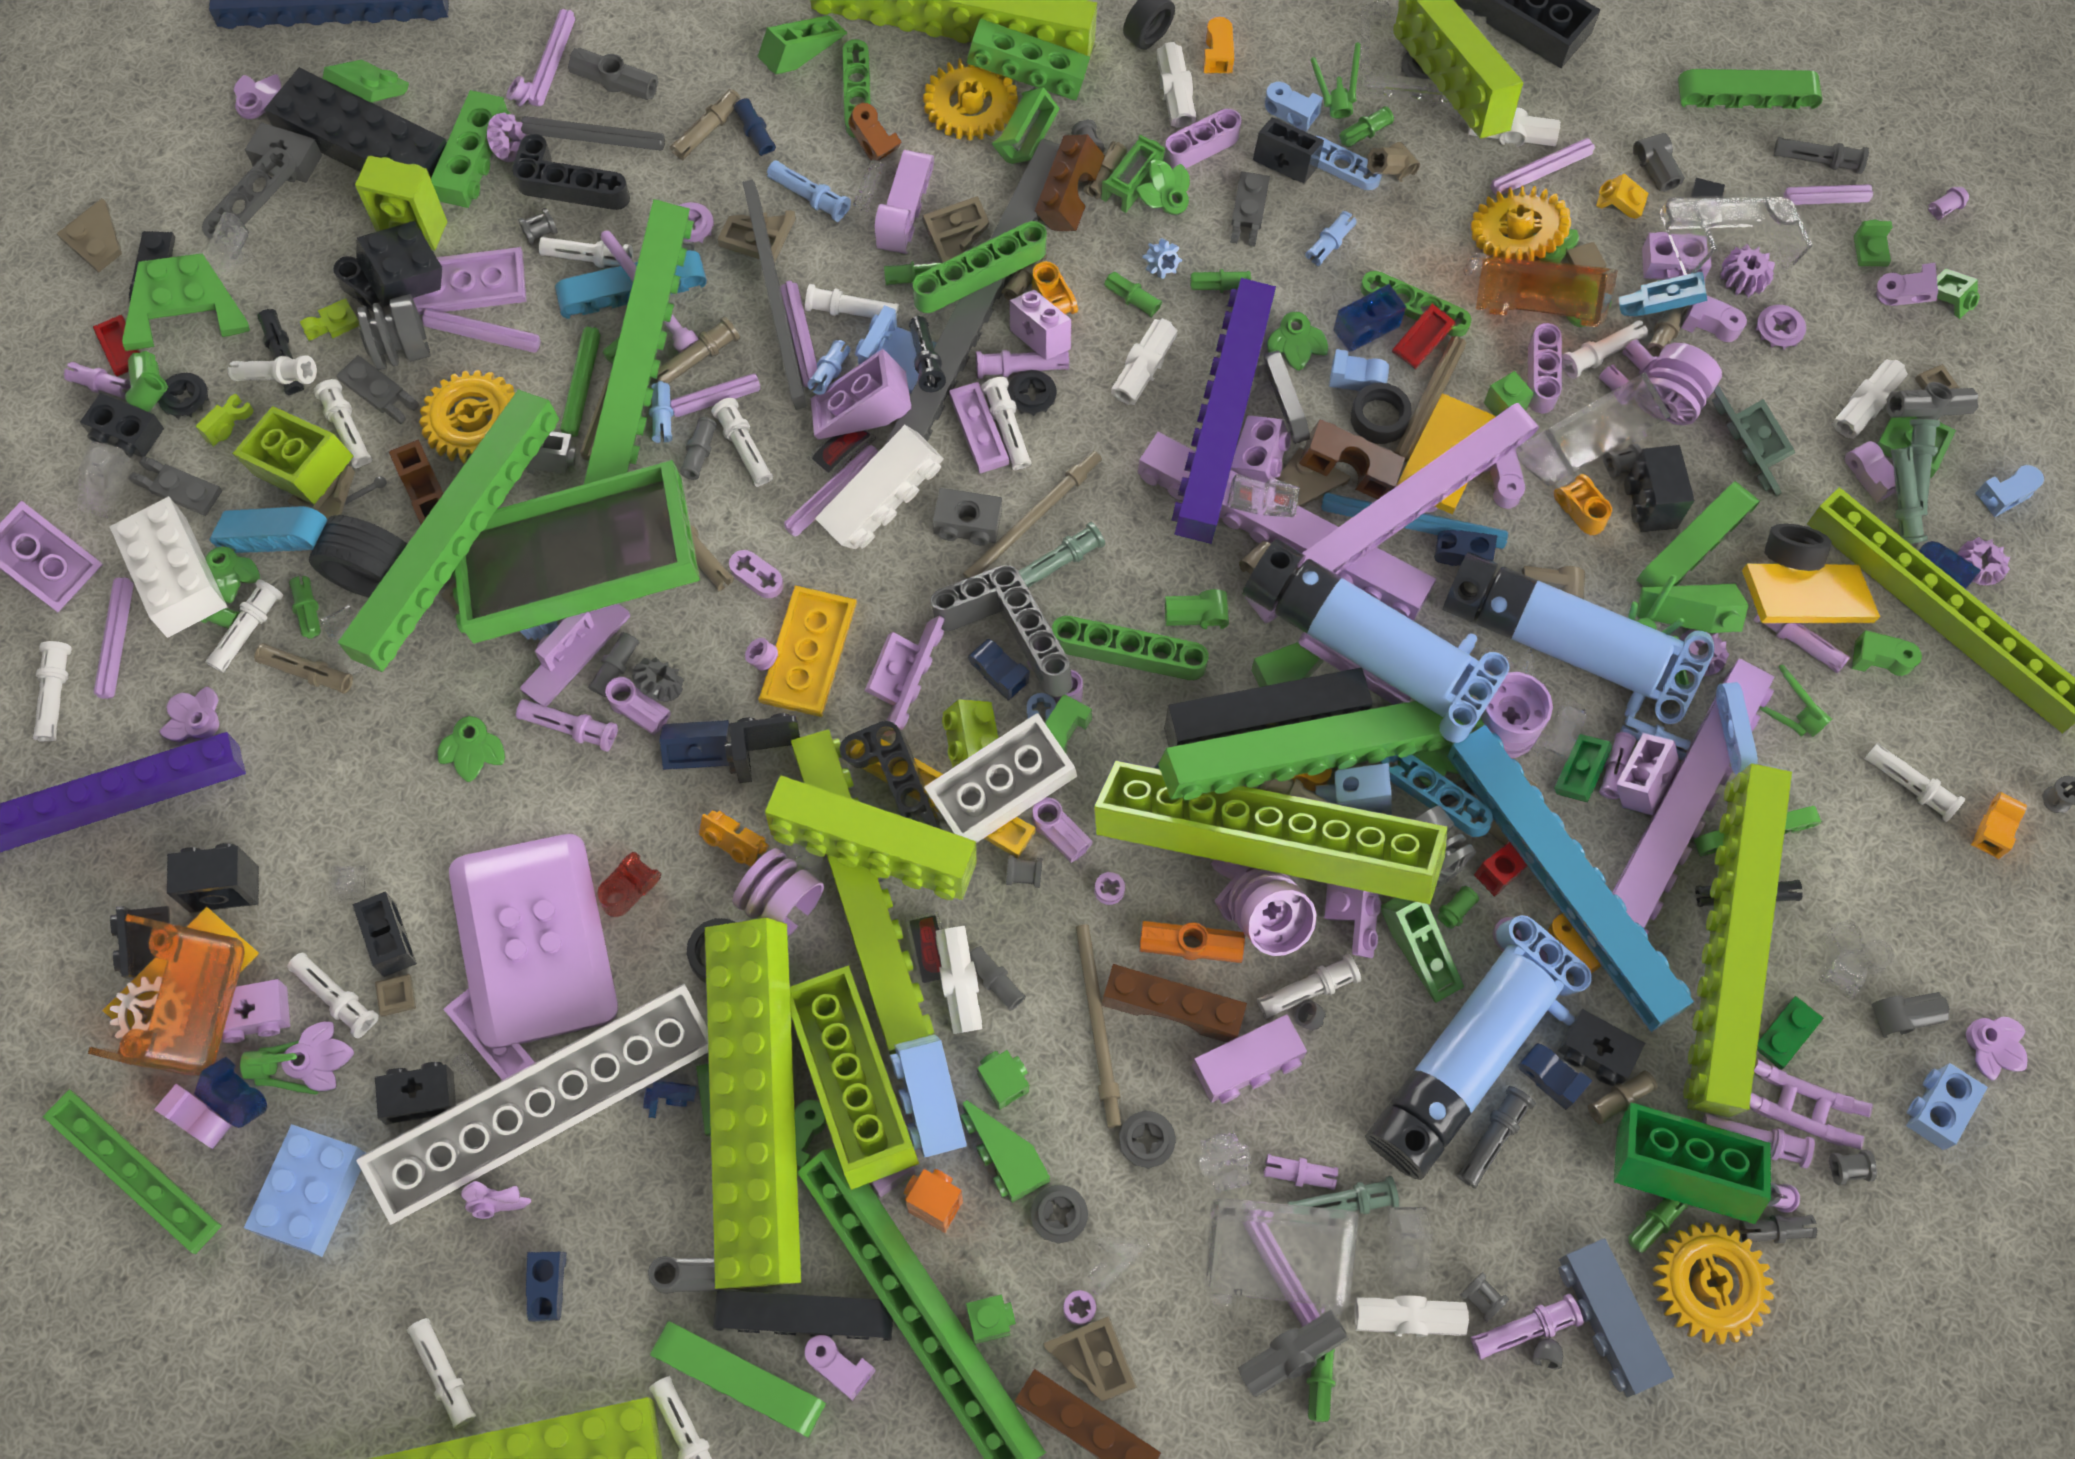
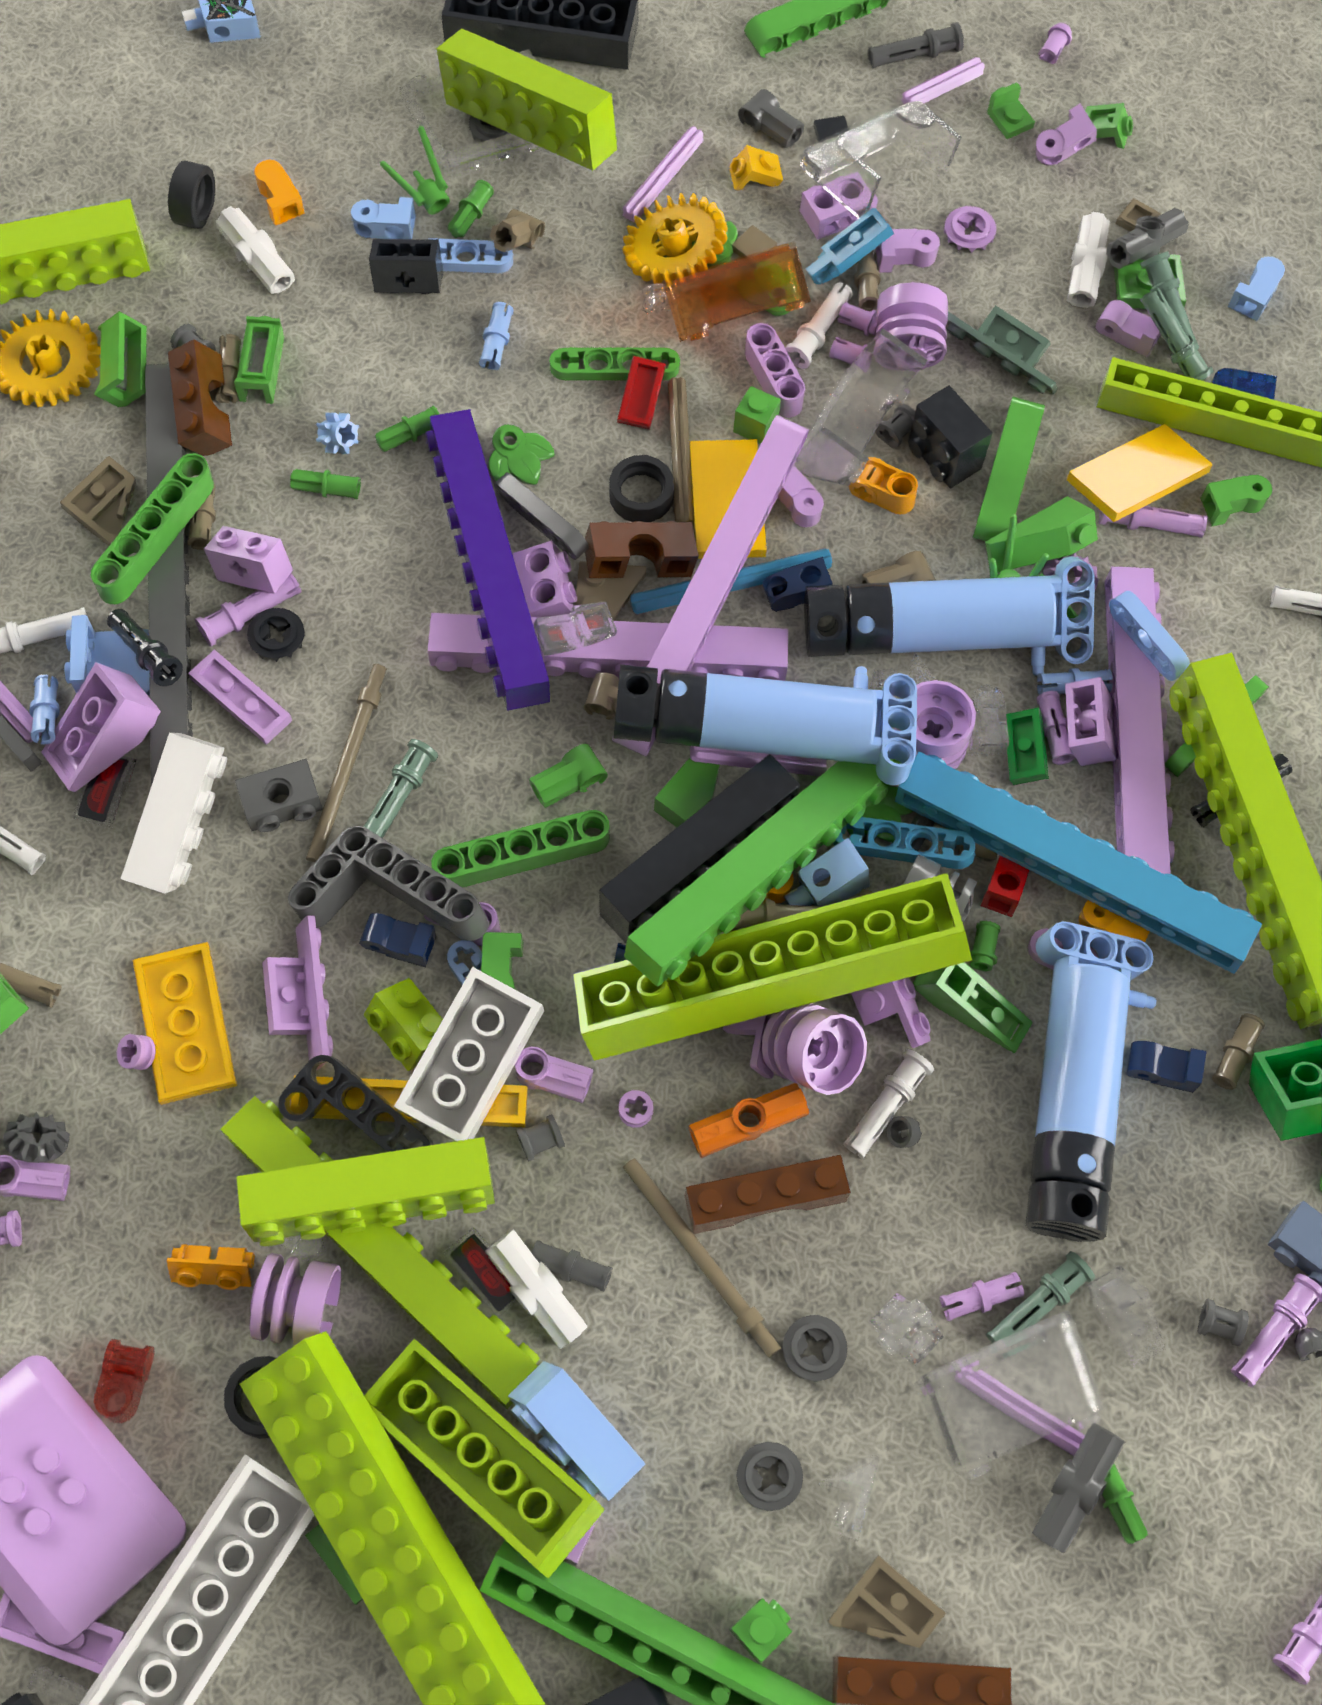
camera: 30 degrees left, 0 degrees up
clear blue bracket [643,1080,698,1118] -> none
dark blue panel [659,720,729,770] -> none
black bracket [725,713,800,783] -> none
lavender beam [729,550,783,598] -> none
lavender axle [784,445,879,537] -> none
bright green leg [795,1100,827,1171] -> none
lavender beam [875,150,934,254] -> none
bright green axle [884,261,941,286] -> none
orange brick [903,1169,963,1233] -> none
bright green slope [960,1100,1050,1203] -> none
bright green brick [966,18,1090,101] -> none
bright green brick [977,1050,1030,1110] -> none
white pin [981,377,1032,471] -> none
light orange piece [1032,261,1078,314] -> none
lavender bush [1063,1290,1096,1325] -> none
white piece [1111,318,1178,405] -> none
bright green plate [1136,159,1190,215] -> none
lavender beam [1164,109,1241,169] -> none
lavender brick [1192,1015,1307,1104] -> none
dark grey hinge [1230,171,1270,247] -> none
light blue leg [1329,349,1389,391] -> none
clear blue brick [1333,284,1406,352] -> none
white piece [1355,1296,1469,1337] -> none
dark grey pin [1456,1086,1536,1189] -> none
white piece [1468,107,1560,147] -> none
black brick [1557,1009,1646,1086] -> none
lavender gear [1720,244,1775,298] -> none
bright green plant [1759,664,1832,737] -> none
black tyre [1764,523,1832,571] -> none
lavender gear [1957,537,2010,585] -> none

